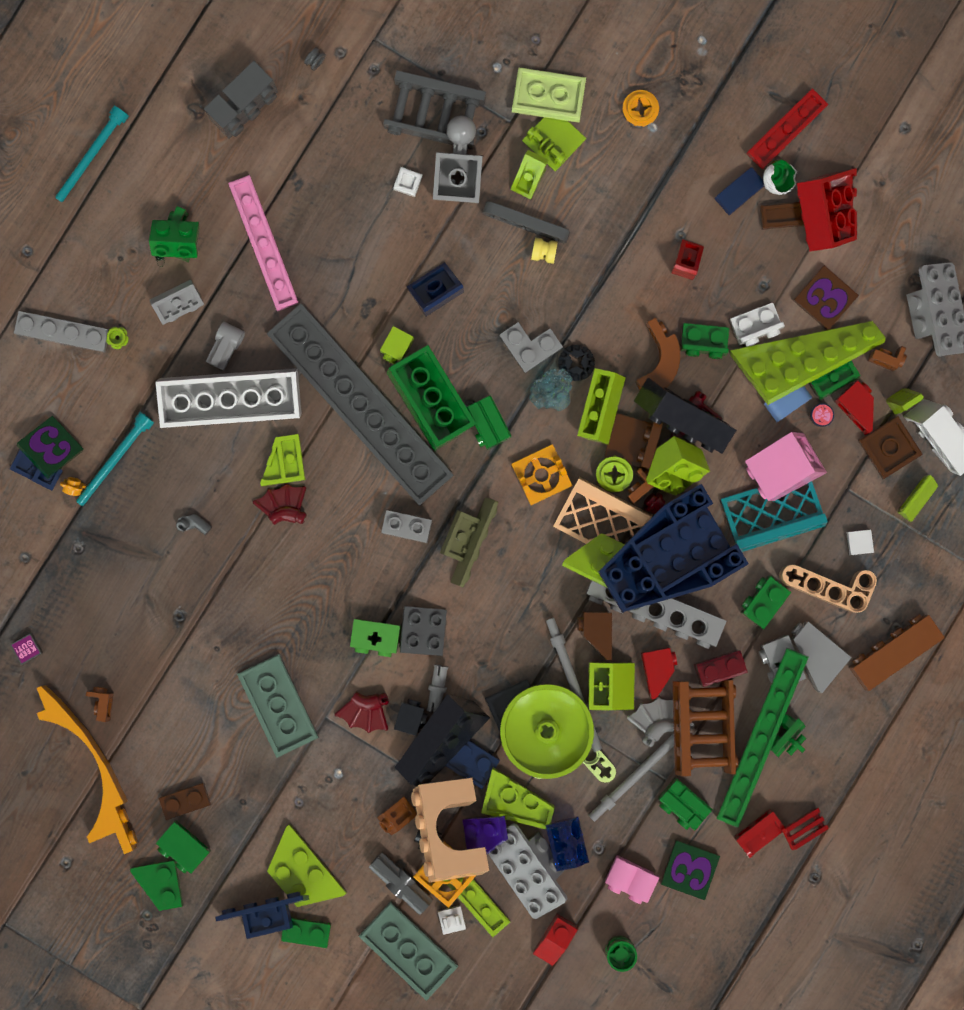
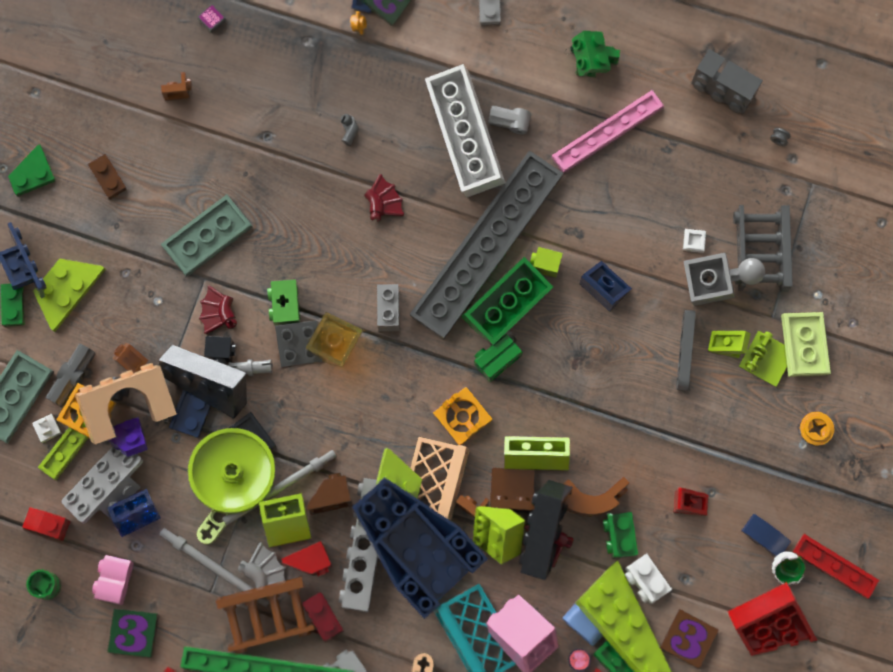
camera: 75 degrees right, 10 degrees down
light orange slope [37,685,138,854] -> none
teal piece [76,411,155,506] -> none
lime plate [106,327,129,349] -> none
light grey bracket [149,280,204,325] -> none
green brick [155,820,211,874] -> none
lime wing [260,434,306,486] -> none
olive bracket [440,498,498,587] -> none
lime wing [481,767,555,830] -> none
light grey plate [499,322,563,373] -> none
clear light blue plant [529,368,573,411] -> none
light yellow wheel [531,237,558,264] -> none
black gear [558,344,595,381] -> none
lime gear [596,455,633,492] -> none
dark red plate [644,493,665,514] -> none
green brick [658,777,713,831] -> none
green bracket [741,576,791,629] -> none
reddish brown tile [760,202,805,230] -> none
none -> clear yellow slope [305,312,363,368]

